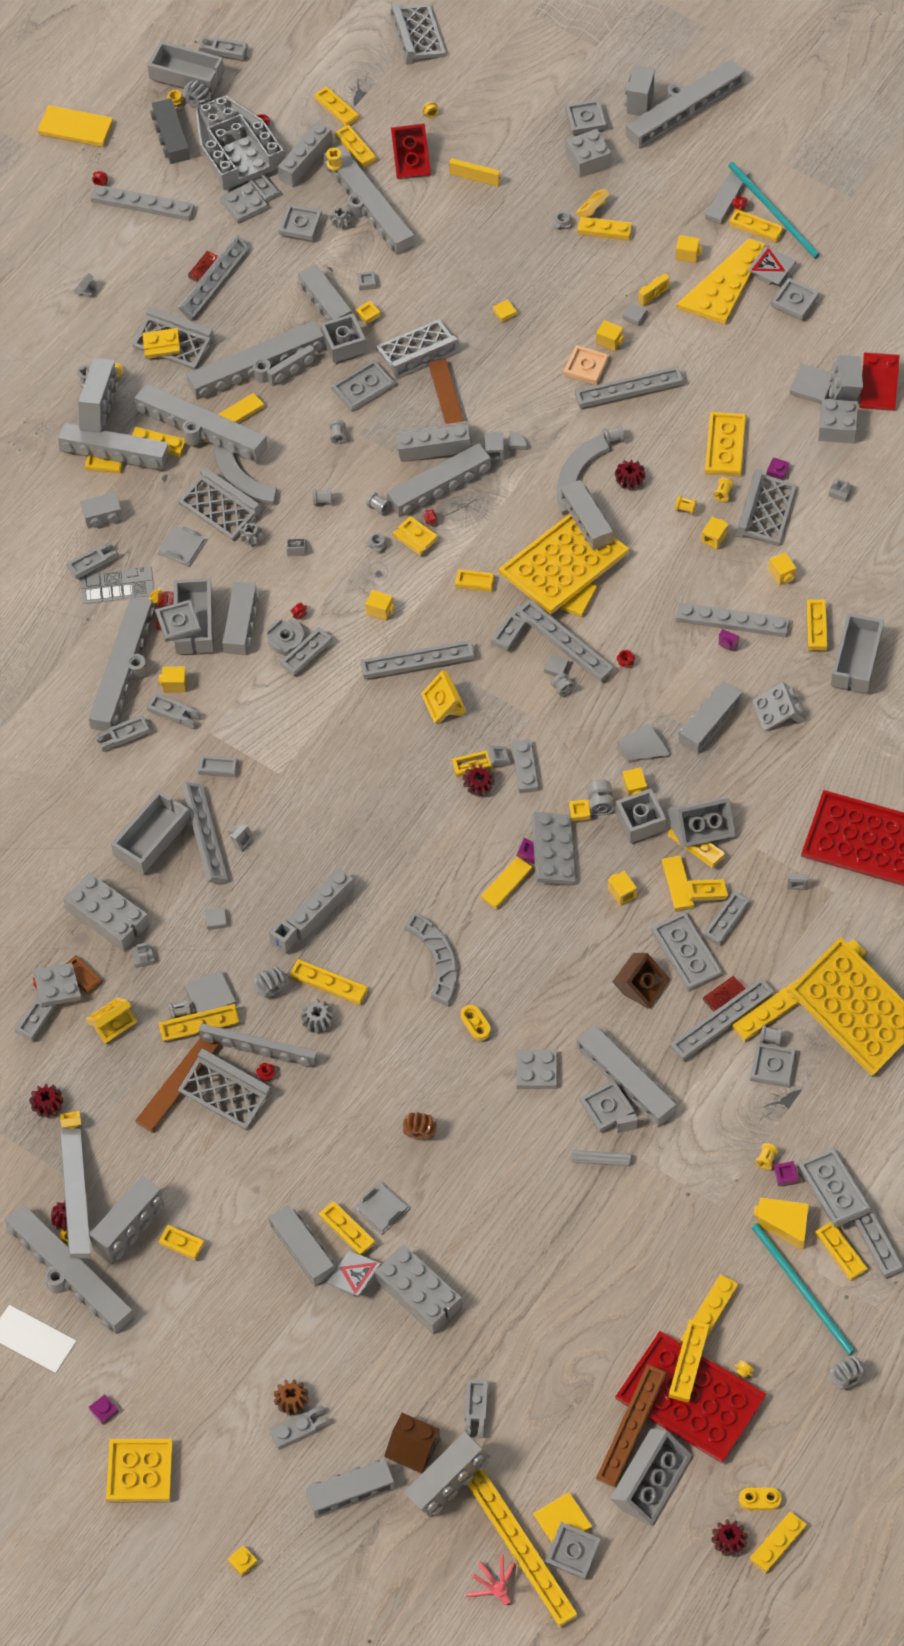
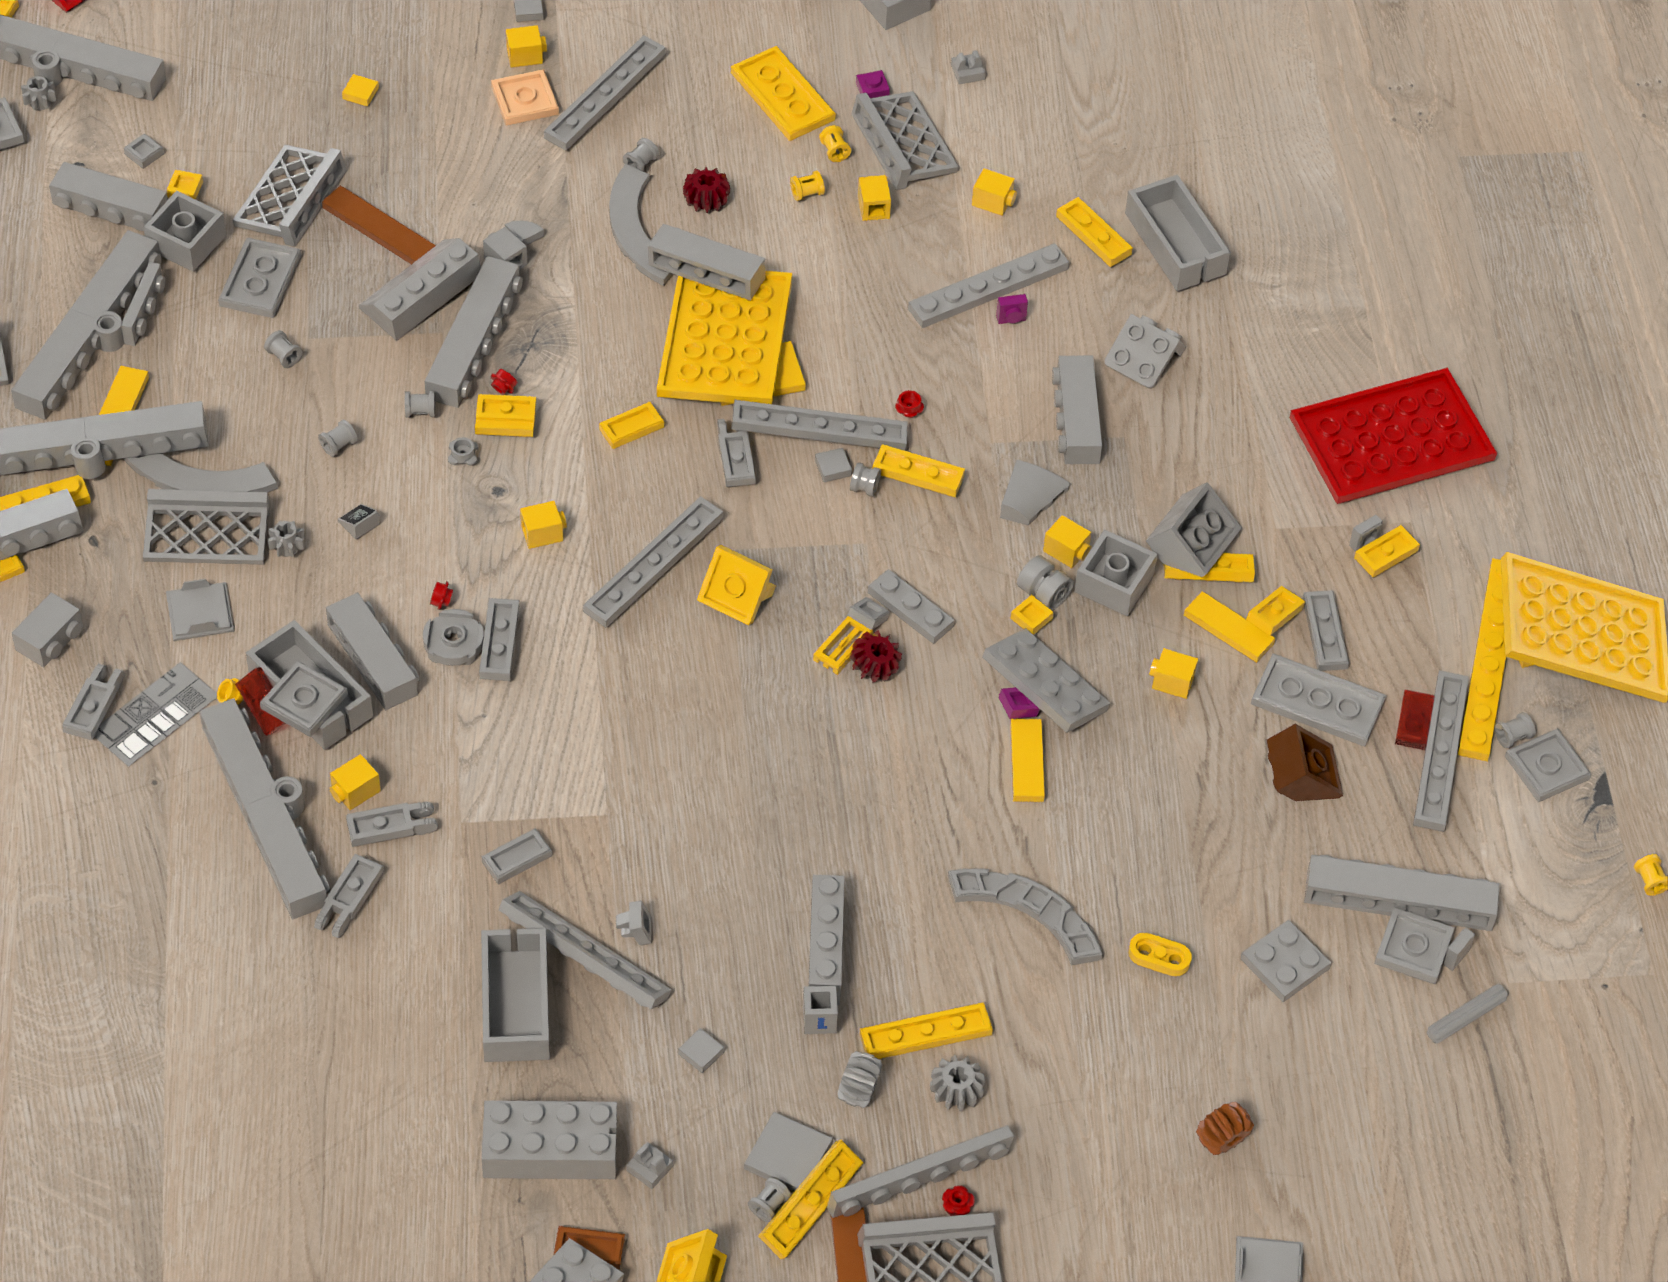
camera: 45 degrees left, 5 degrees down
none -> yellow plate [872,444,965,497]
none -> yellow plate [1354,525,1420,578]

